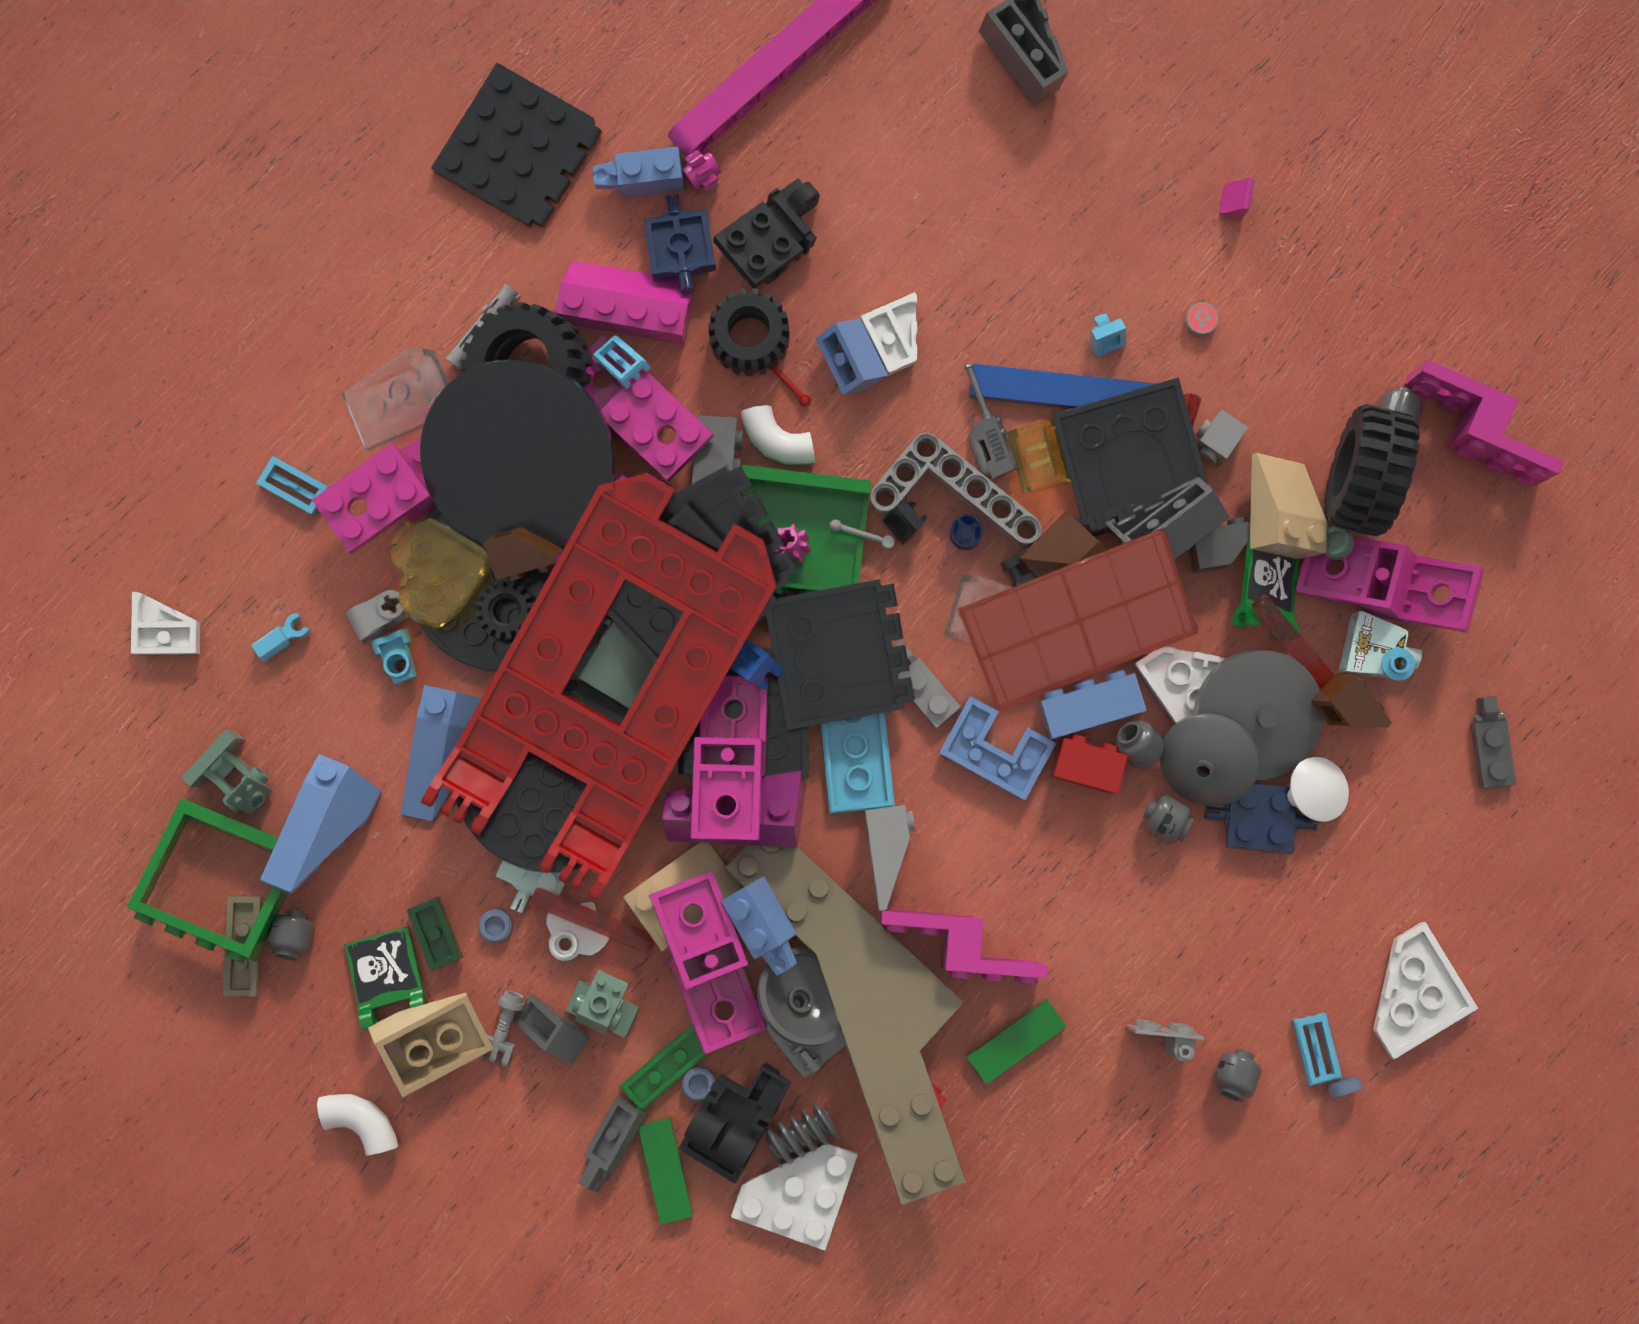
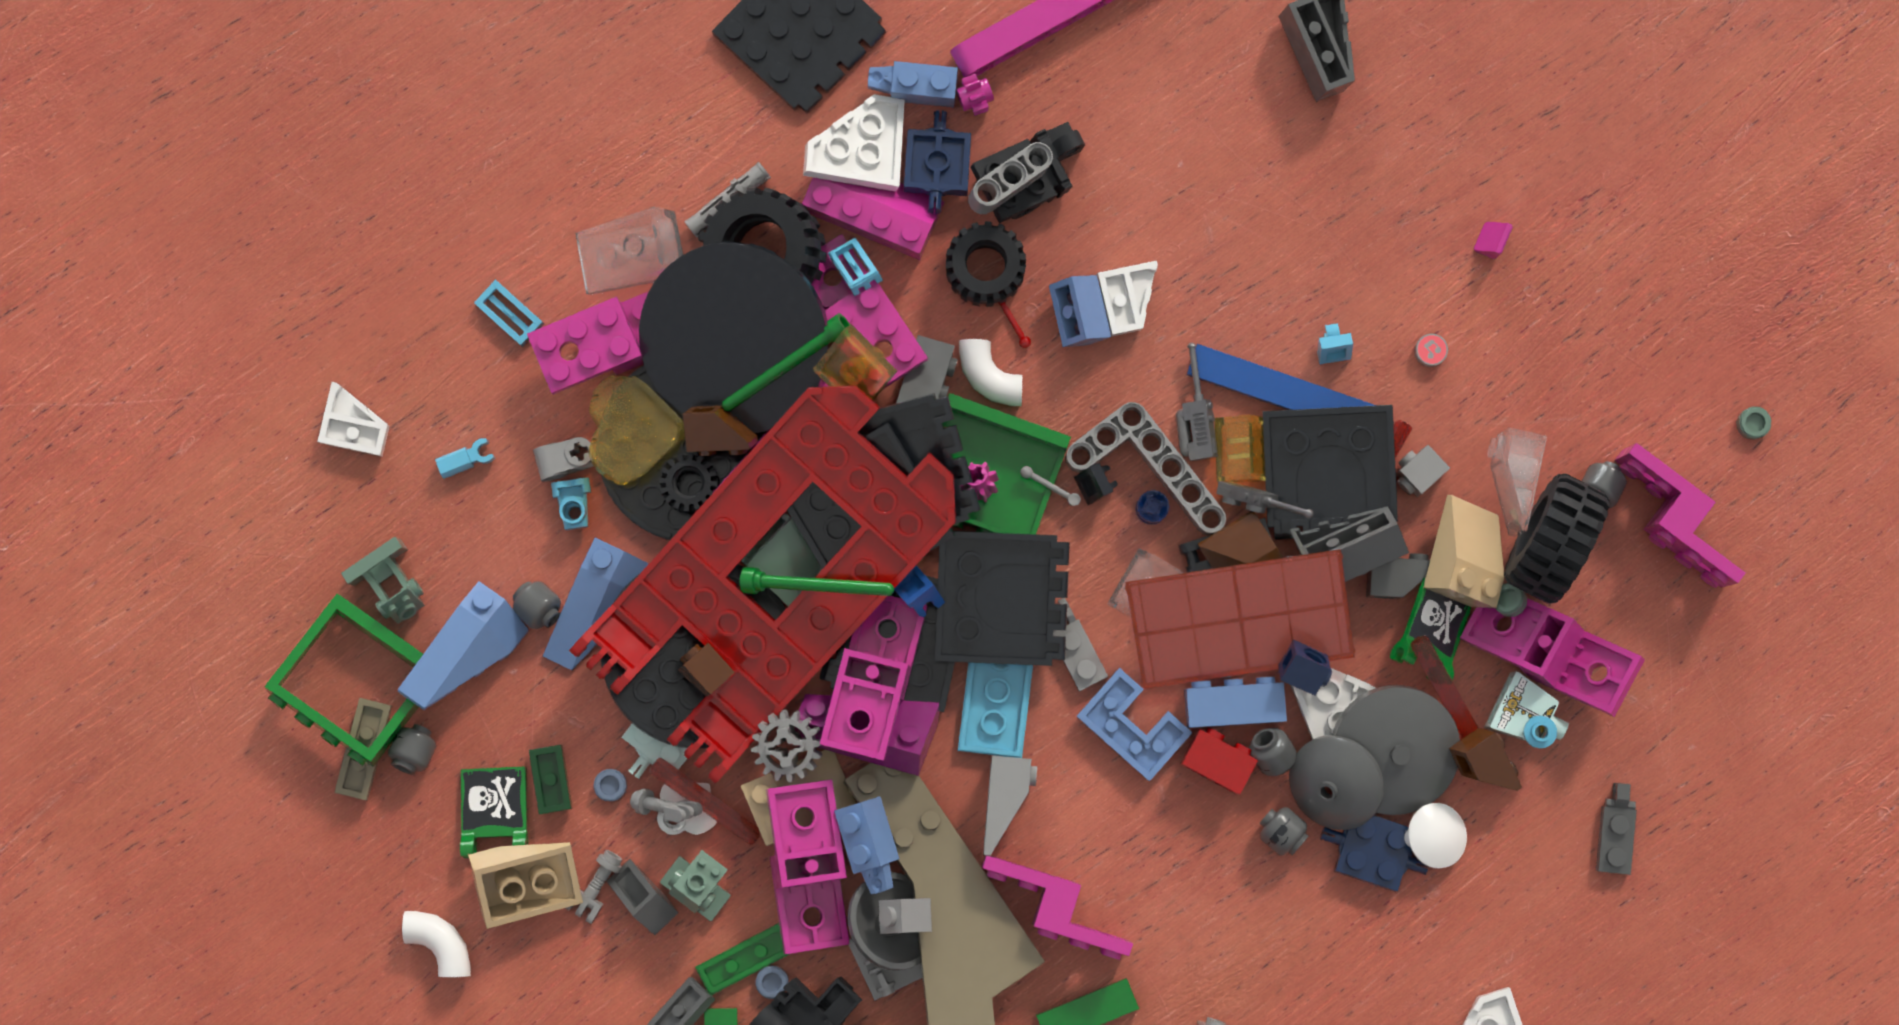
camera: 10 degrees right, 0 degrees up
none -> dark grey head [513,581,561,629]
none -> light grey hinge [630,788,703,823]
none -> reddish brown slope [678,643,735,696]
none -> green piece [722,313,854,411]
none -> green piece [740,567,894,596]
none -> light grey gear [751,710,823,782]
none -> white plate [803,94,905,192]
none -> clear yellow tile [813,324,897,401]
none -> light grey brick [879,898,932,934]
none -> light grey beam [968,142,1053,214]
none -> flat silver piece [1216,481,1313,518]
none -> dark blue brick [1278,640,1332,696]
none -> clear slope [1487,427,1547,537]
none -> sand green tile [1736,406,1771,440]

